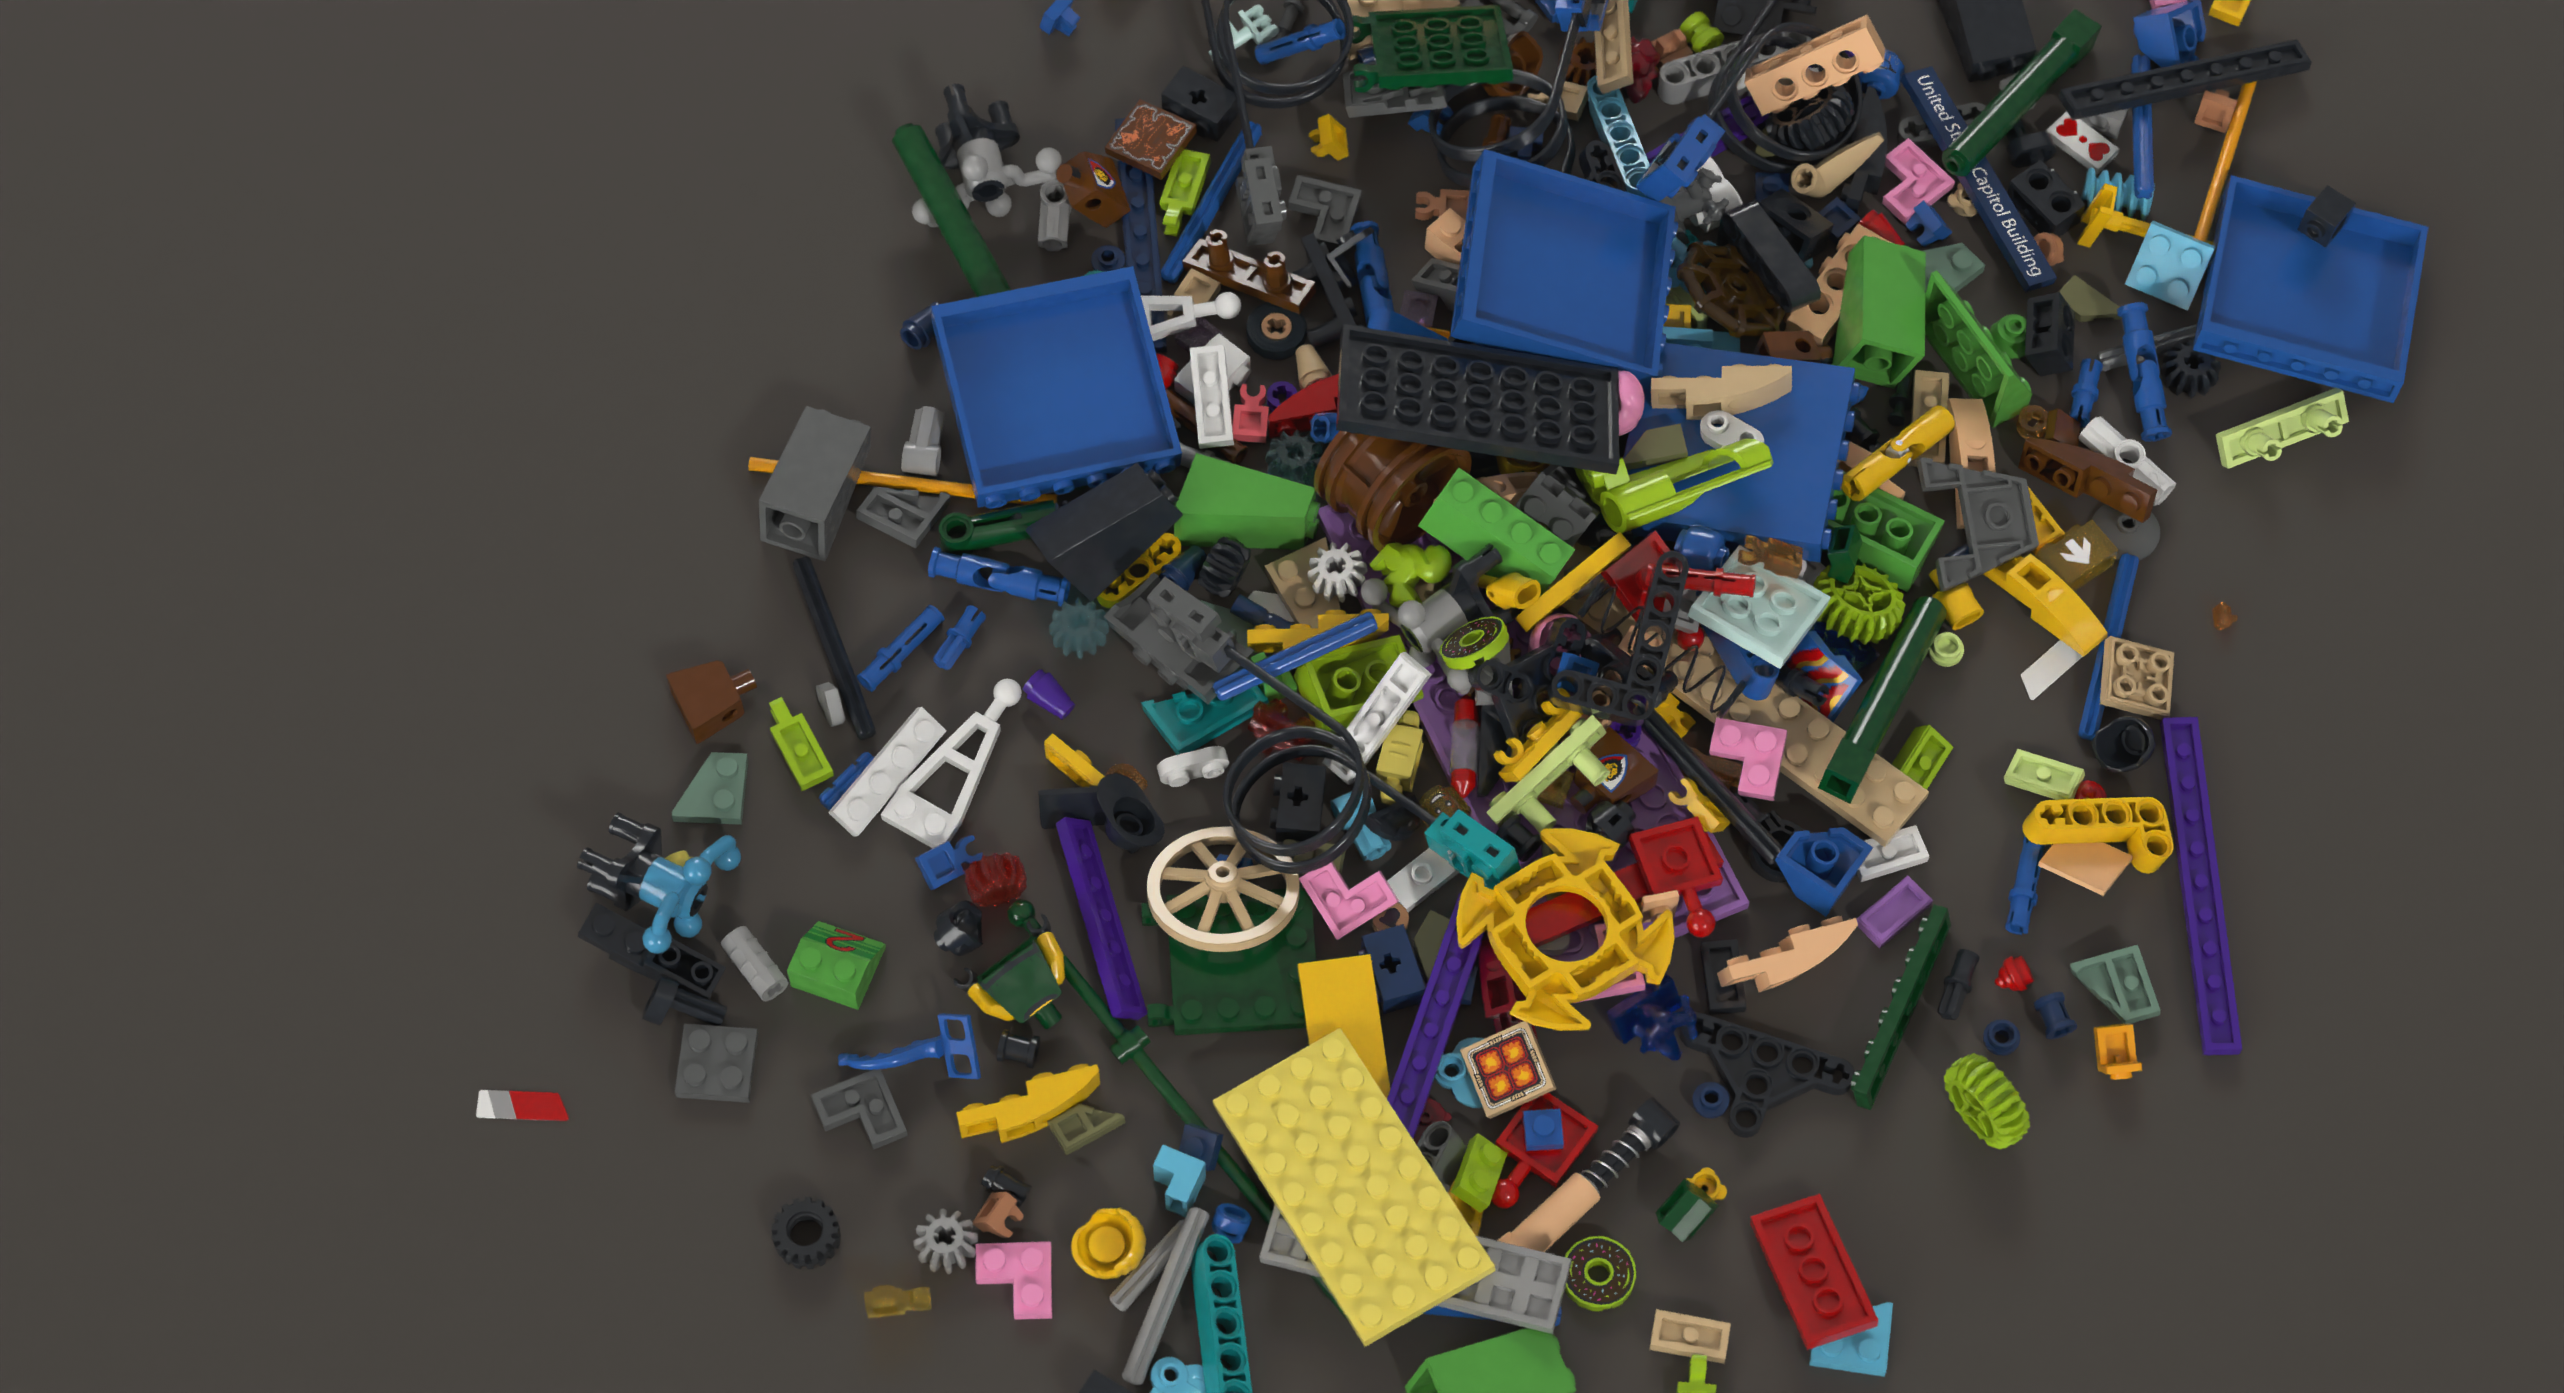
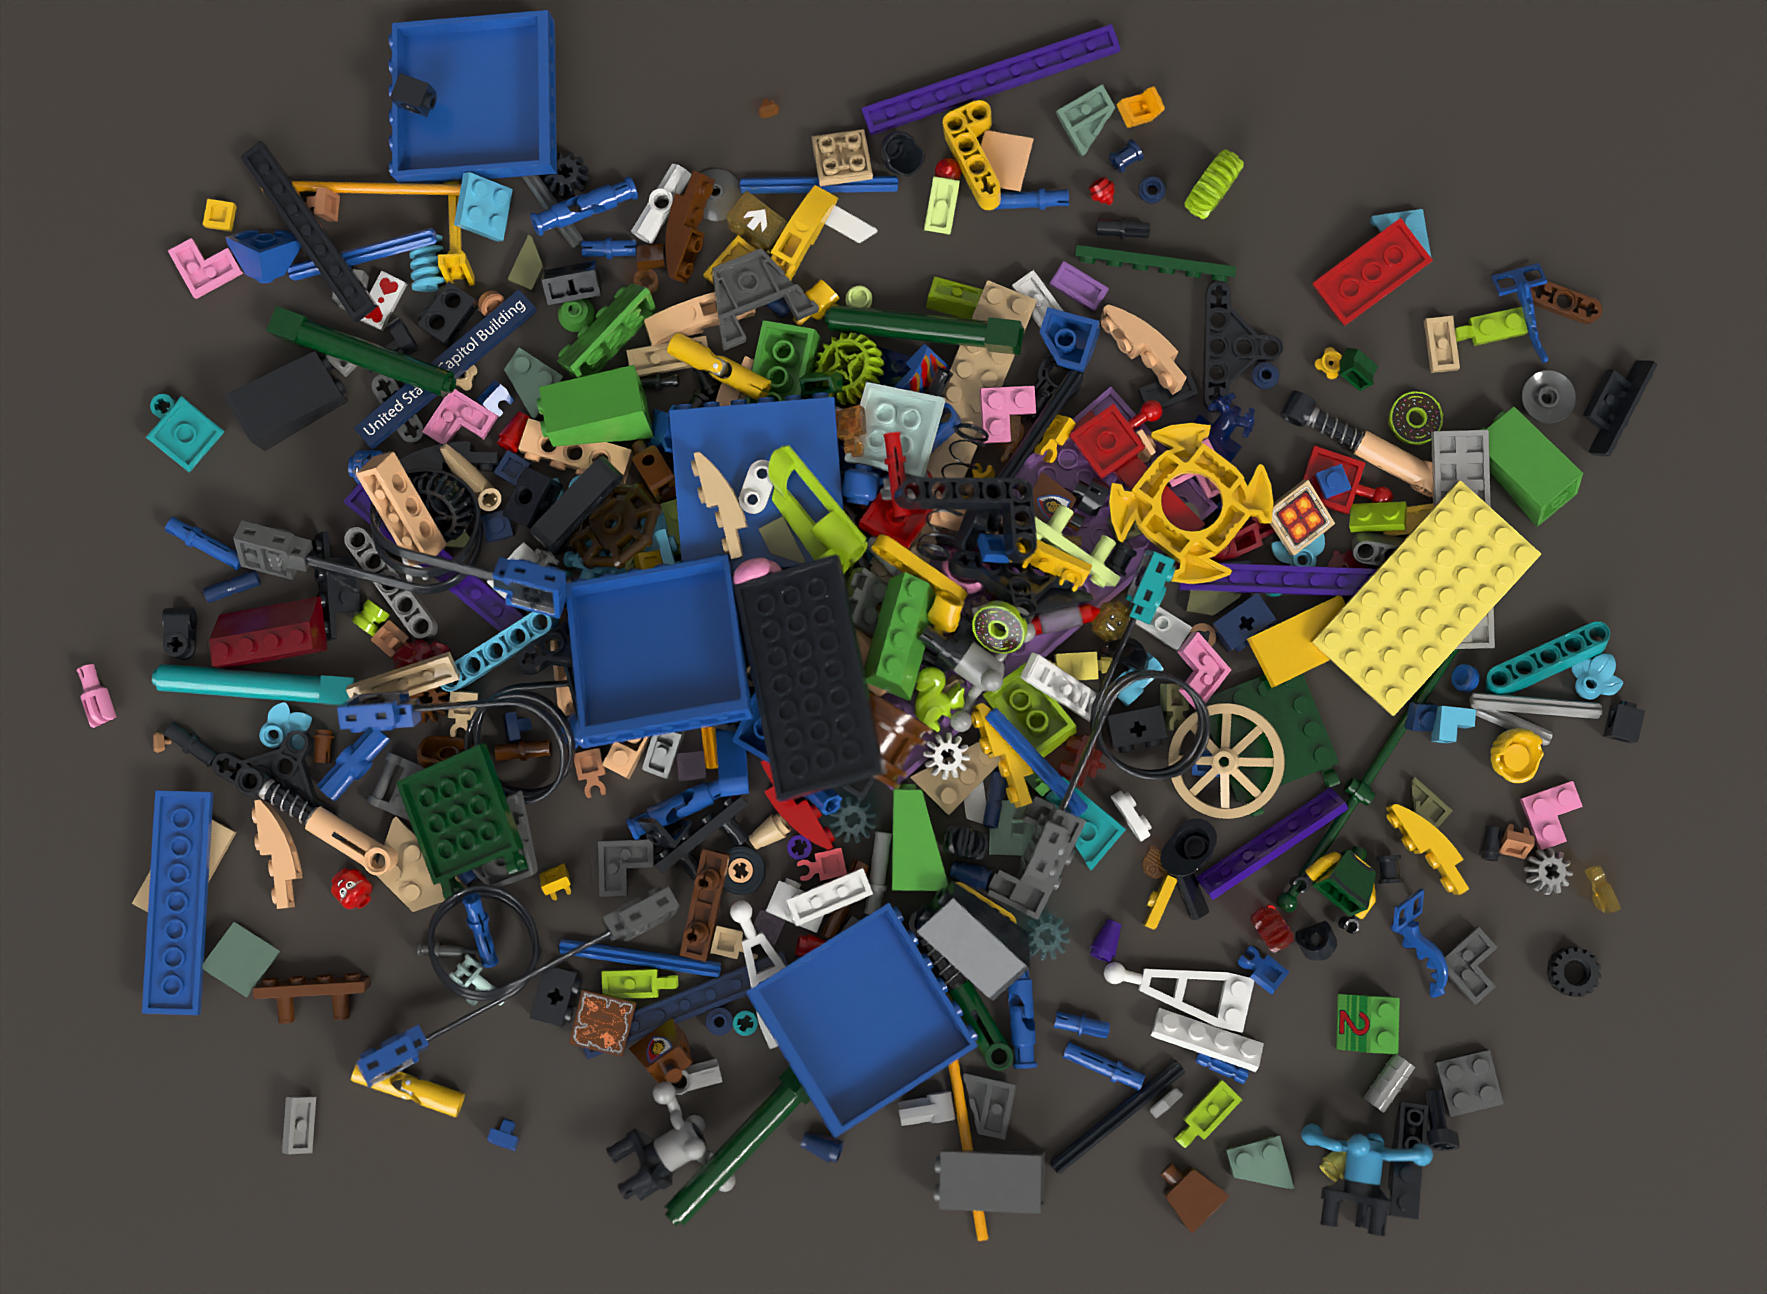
camera: 110 degrees left, 20 degrees up
sticker [476,1090,569,1121] -> none
yellowish green plate [2215,388,2349,469] -> none

